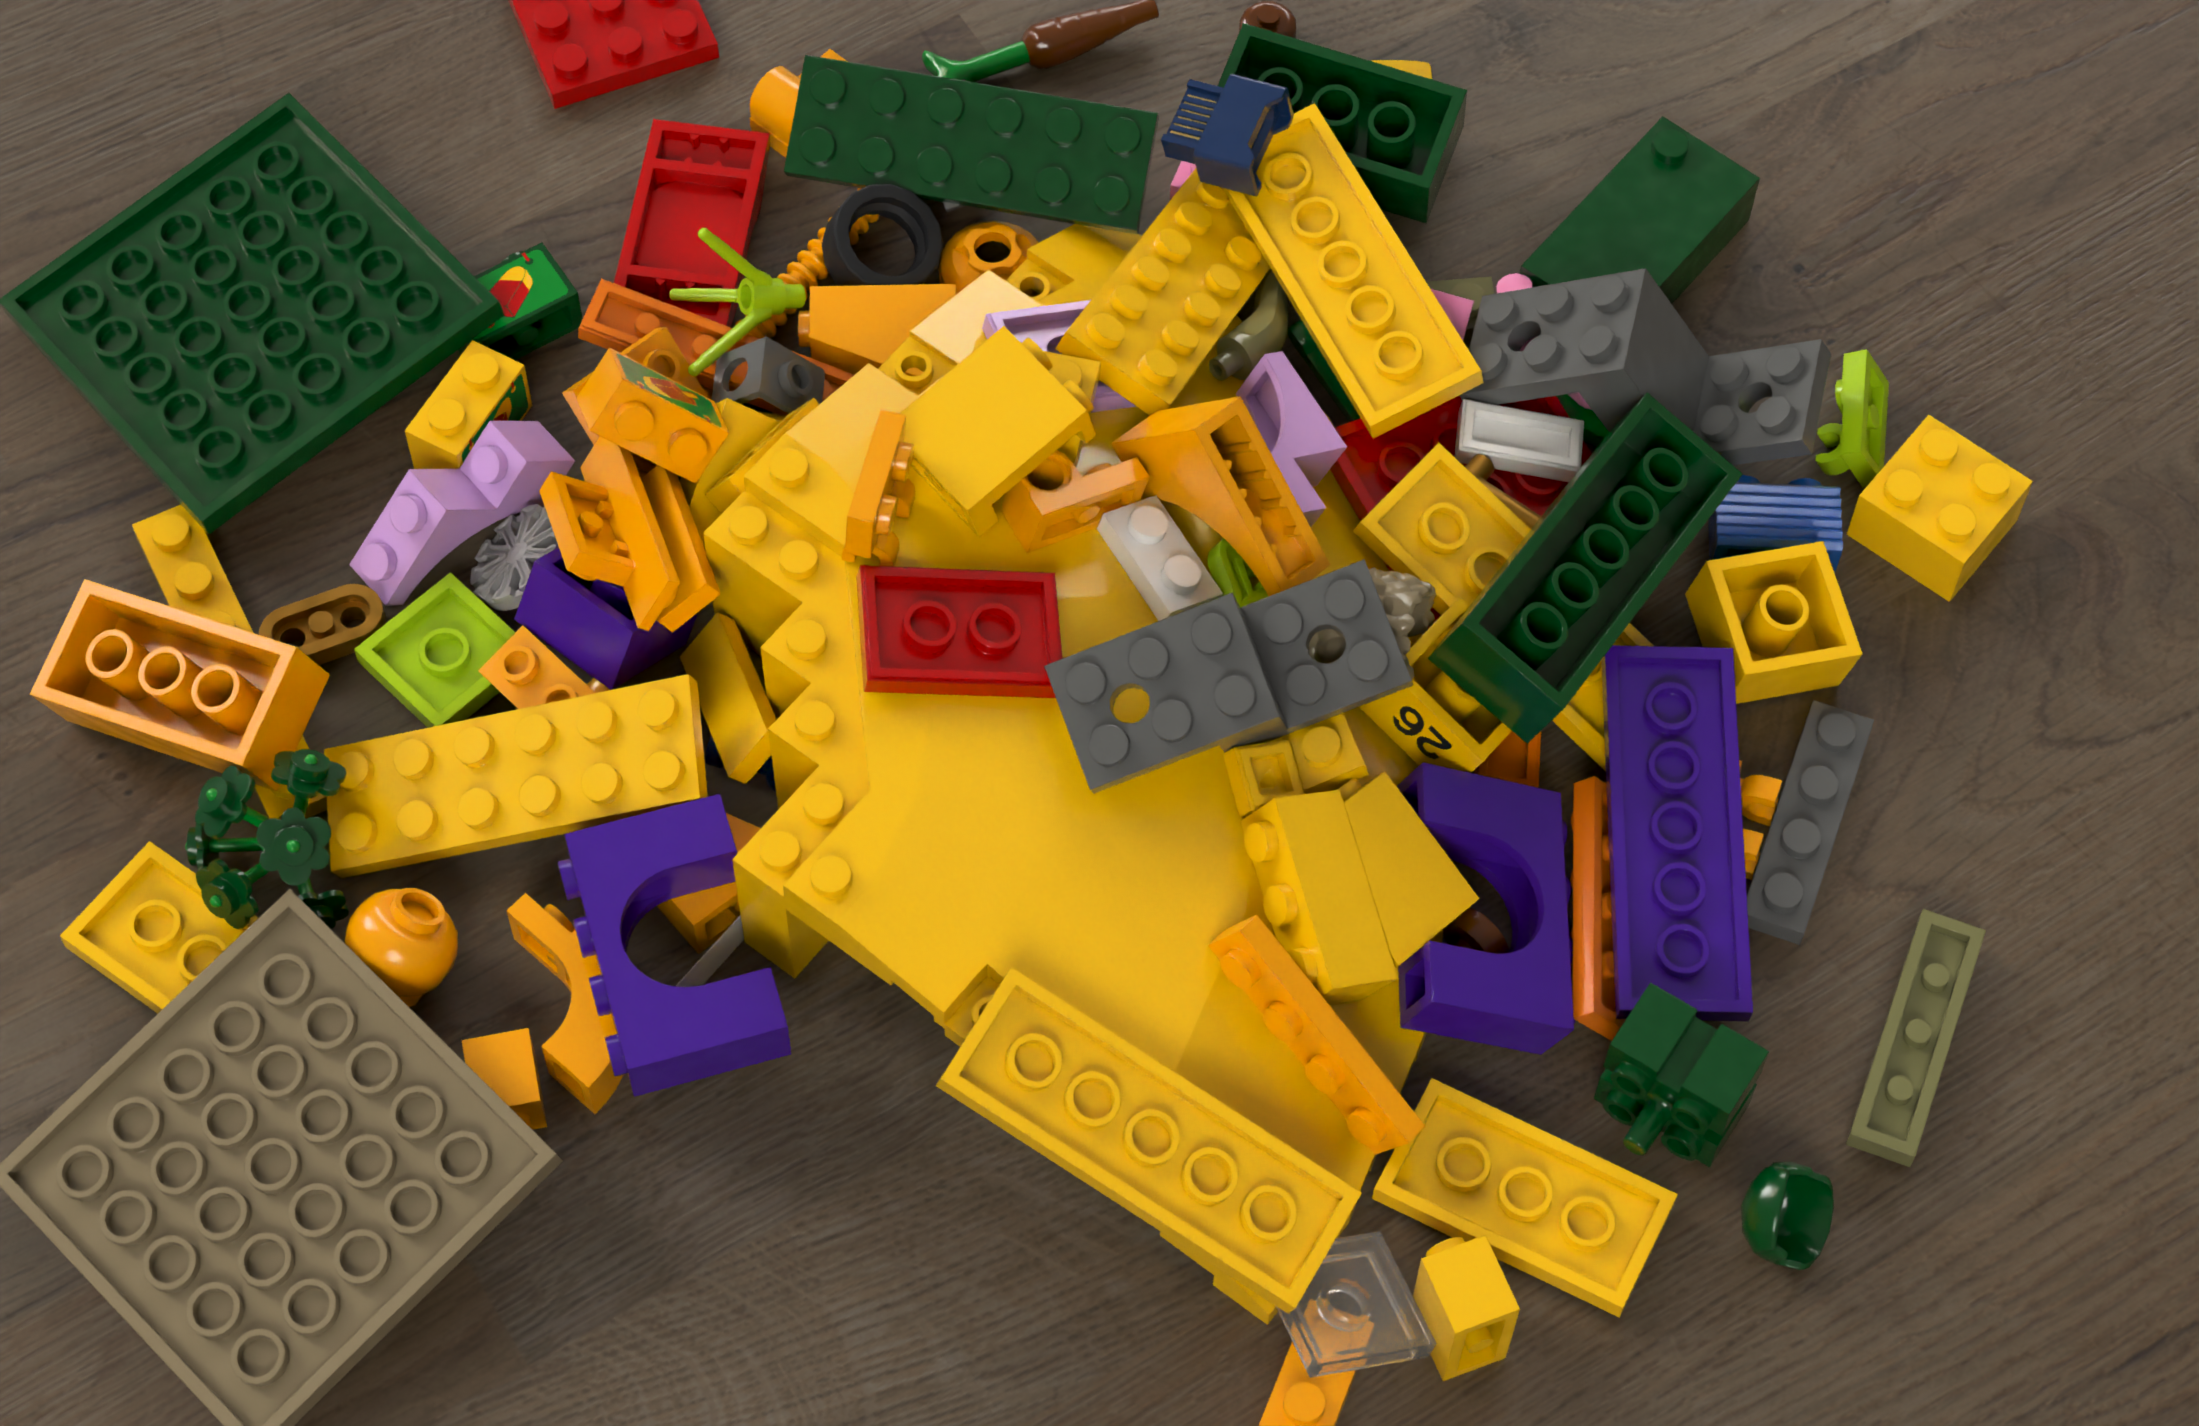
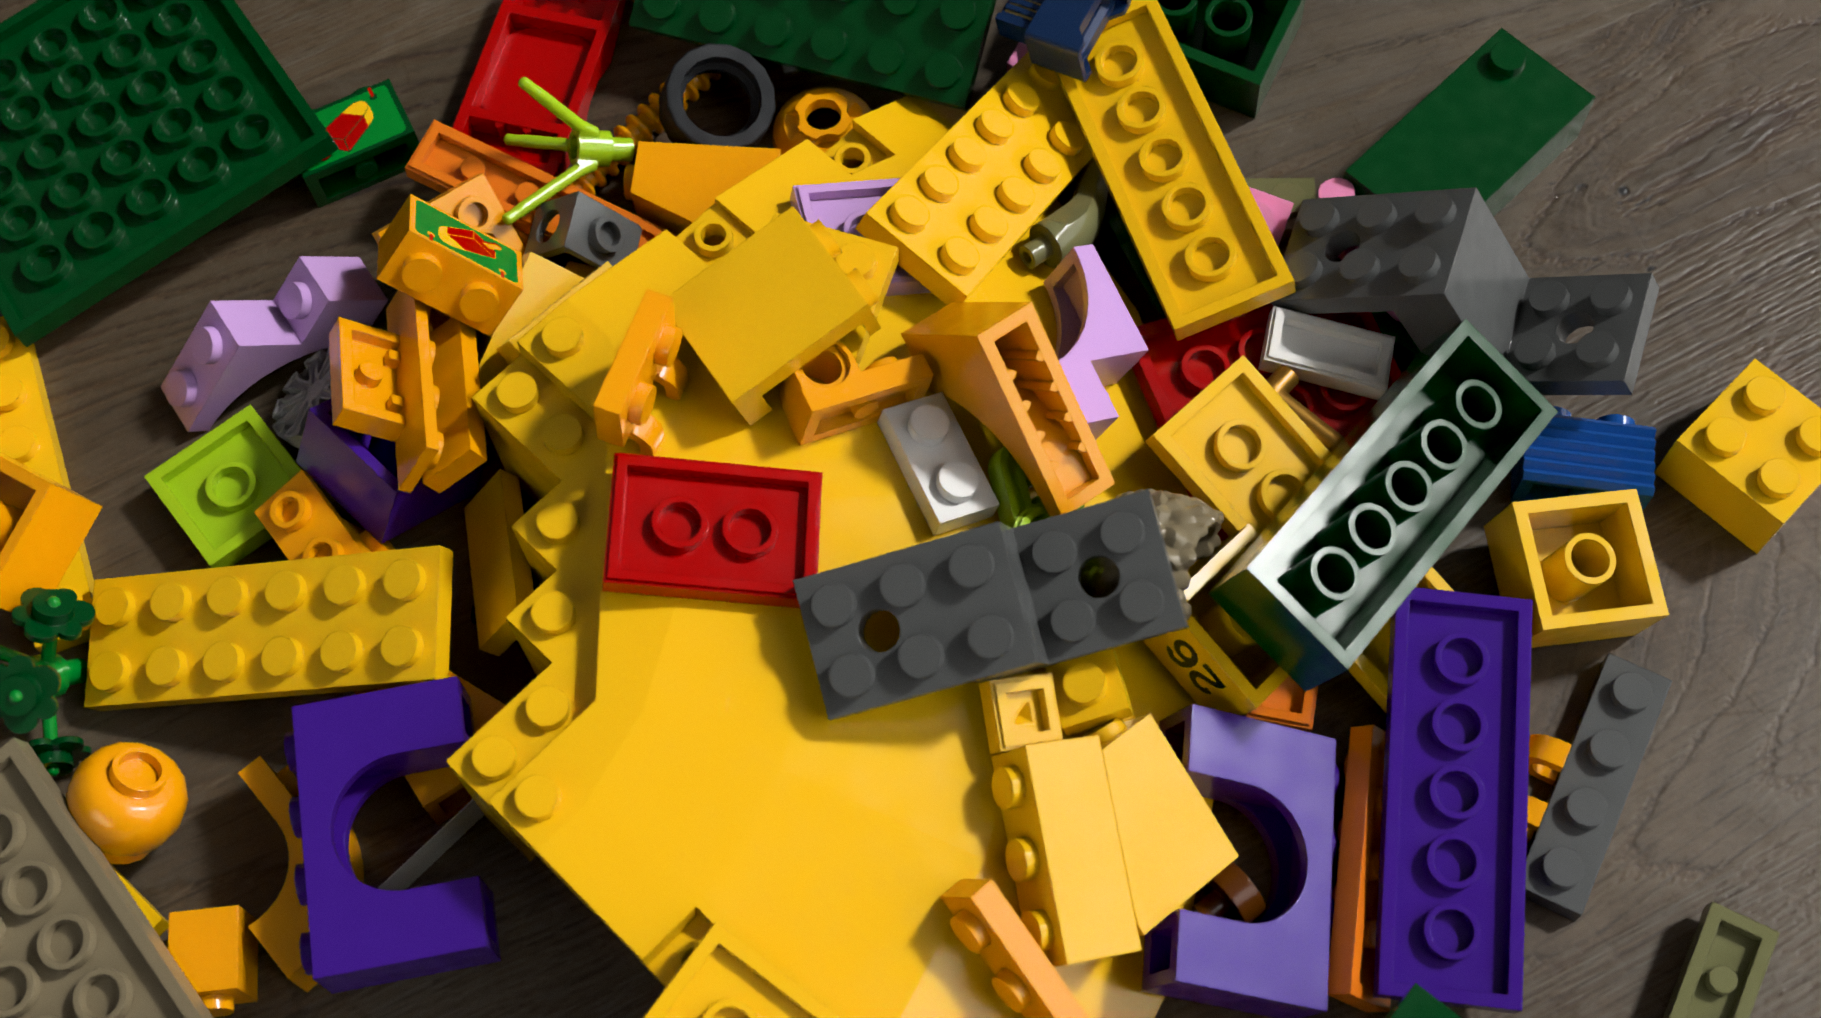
camera: 10 degrees right, 5 degrees up
pearl gold plate [259,584,386,665] -> none
yellow brick [405,340,533,469] -> none
lime plate [1816,349,1889,487] -> none

